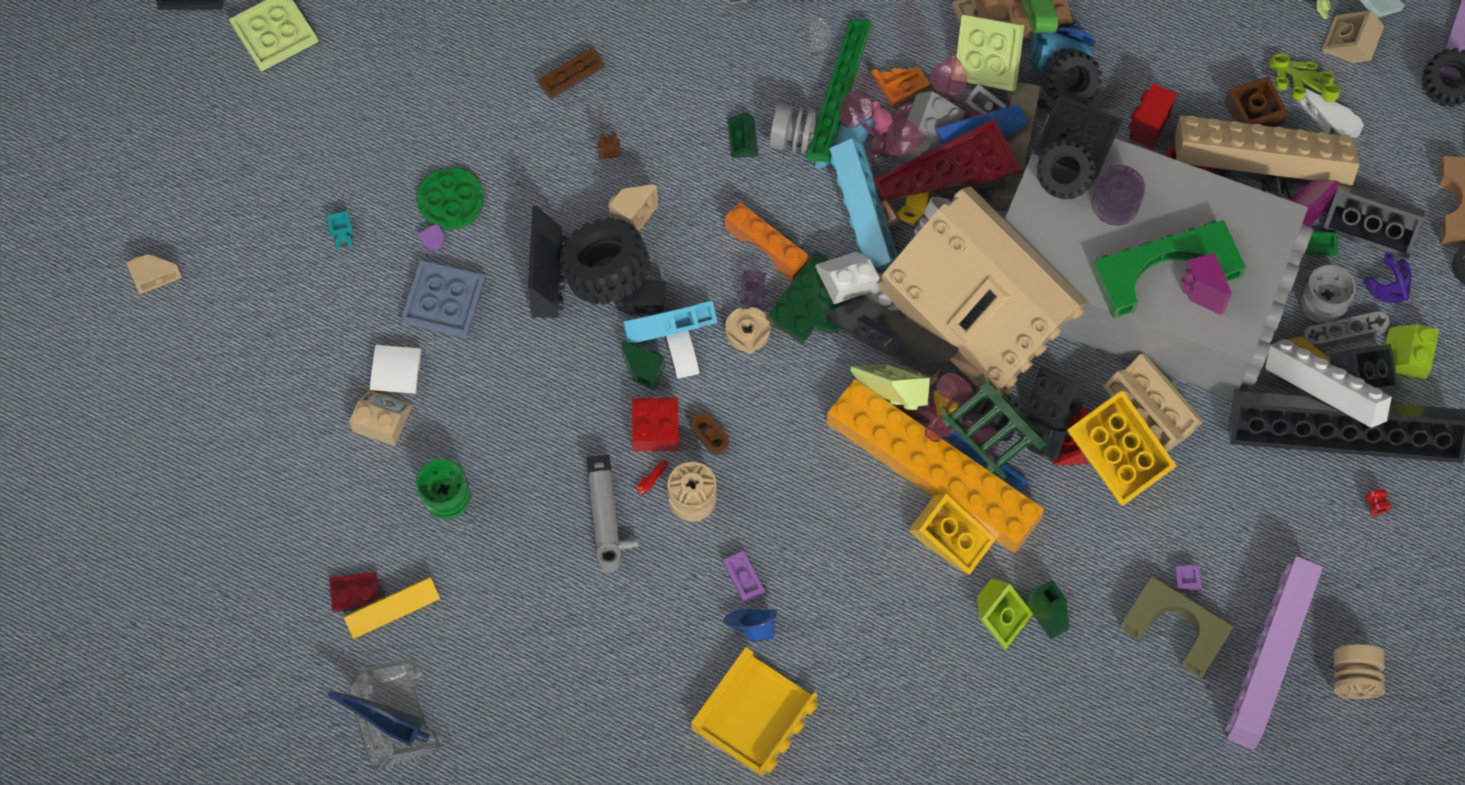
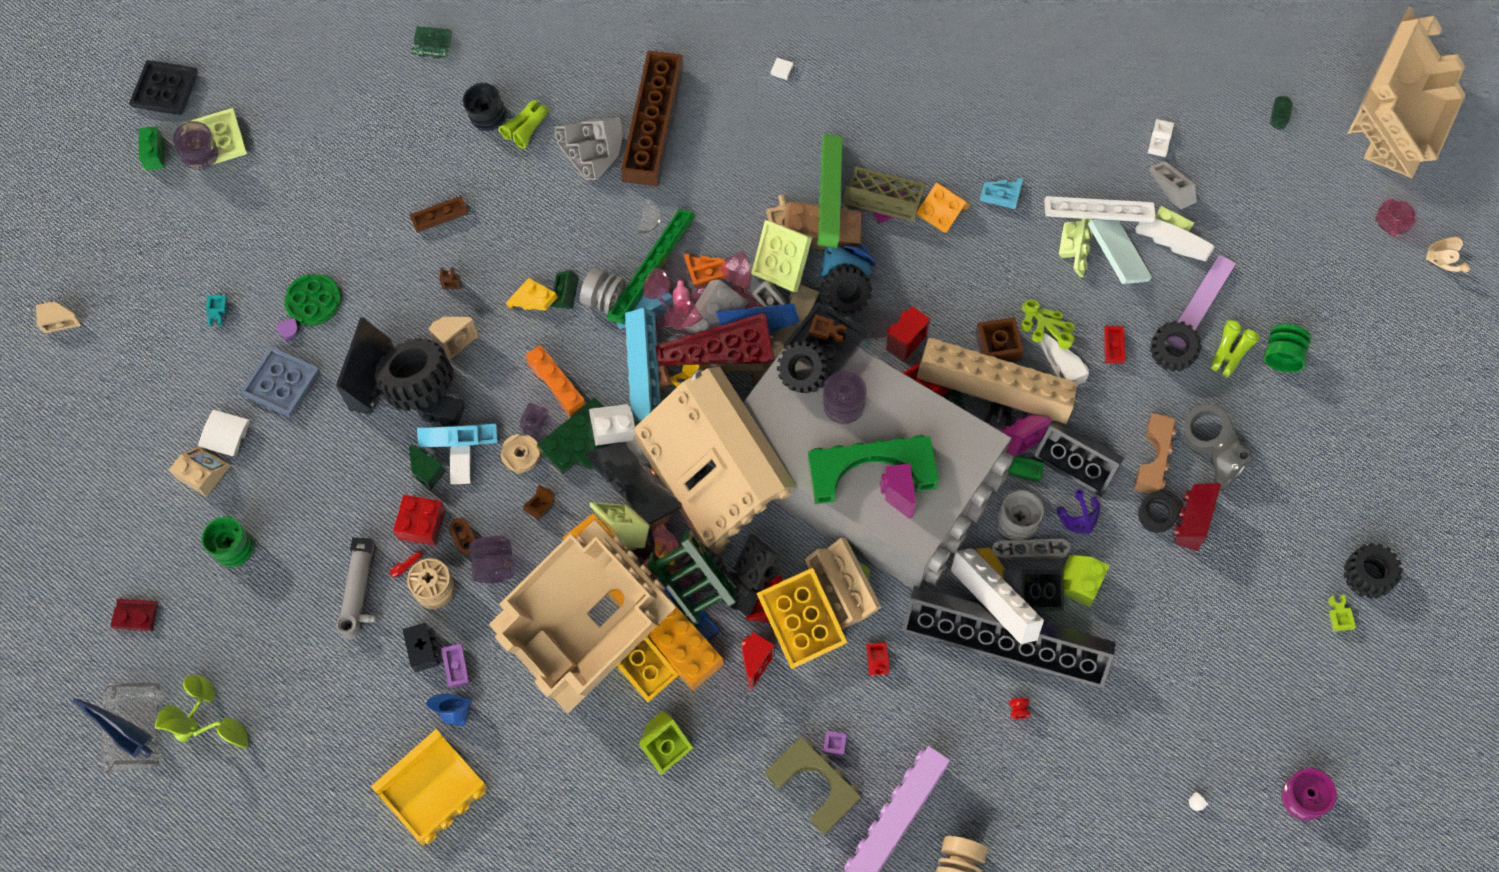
camera: 15 degrees right, 0 degrees up
yellow tile [343,577,440,639] -> none
dark green slope [1024,580,1070,640] -> none
tan slope [1322,10,1384,63] -> none
none -> green brick [139,126,164,170]
none -> lime plant [155,674,248,749]
none -> clear purple wheel [173,121,219,170]
none -> black brick [402,622,440,672]
none -> clear purple wheel [469,536,514,583]
none -> tan panel [489,520,676,714]
none -> yellow wing [506,278,558,311]
none -> reddish brown bracket [523,485,555,520]
none -> red slope [741,632,774,689]
none -> reddish brown plate [809,315,847,342]
none -> red bracket [866,642,889,676]
none -> red plate [1104,326,1125,364]

